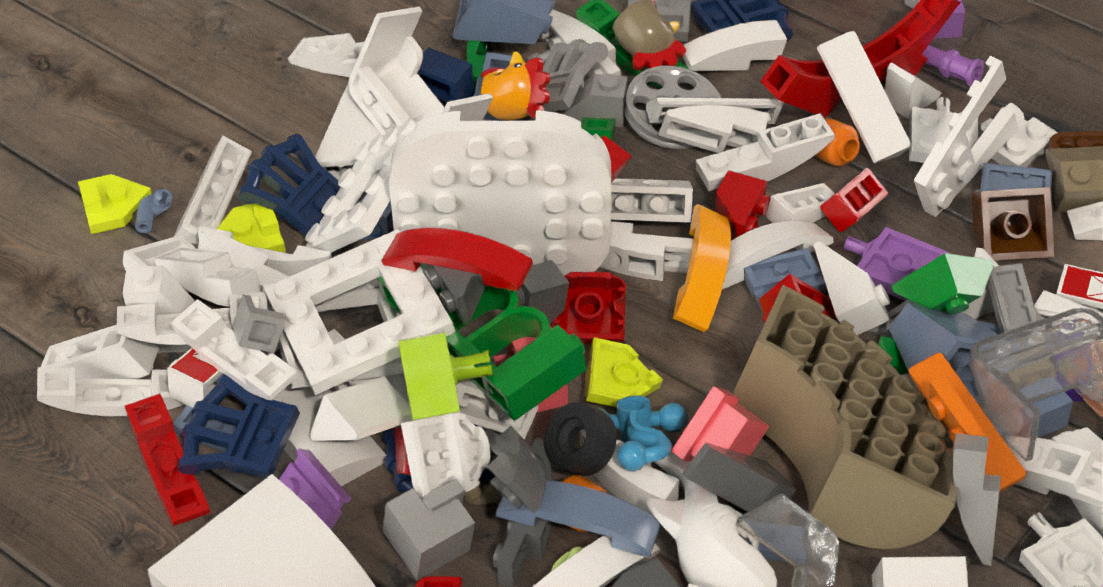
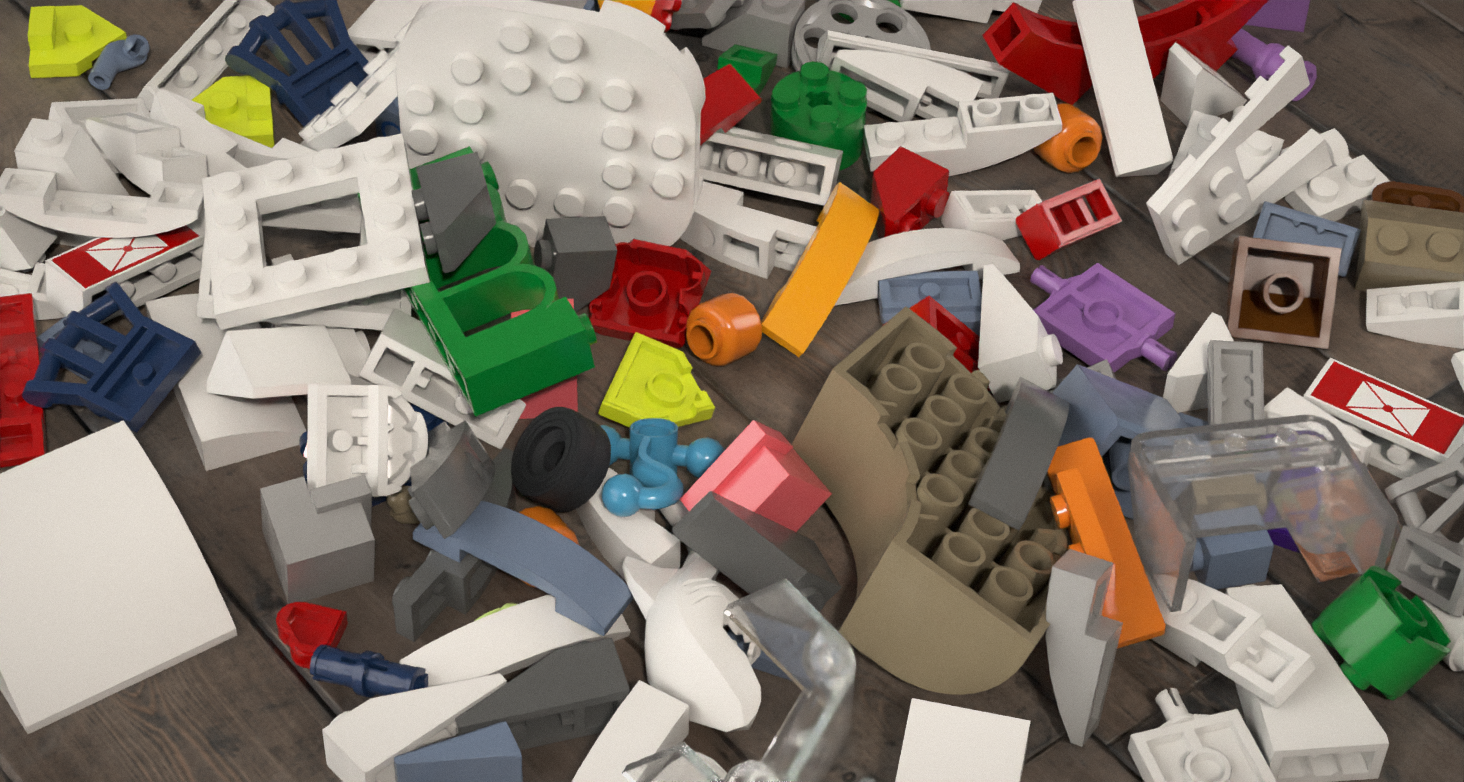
camera: 10 degrees right, 0 degrees up
white slope [170,299,299,400] -> none
light grey panel [232,294,286,353] -> none
medium lavender plate [279,449,351,530] -> none
red slope [381,228,533,291] -> none
lime brick [398,331,493,420] -> none
green slope [891,253,994,314] -> none
none -> orange head [686,293,762,366]
none -> green brick [770,61,867,171]
none -> dark grey slope [968,377,1070,530]

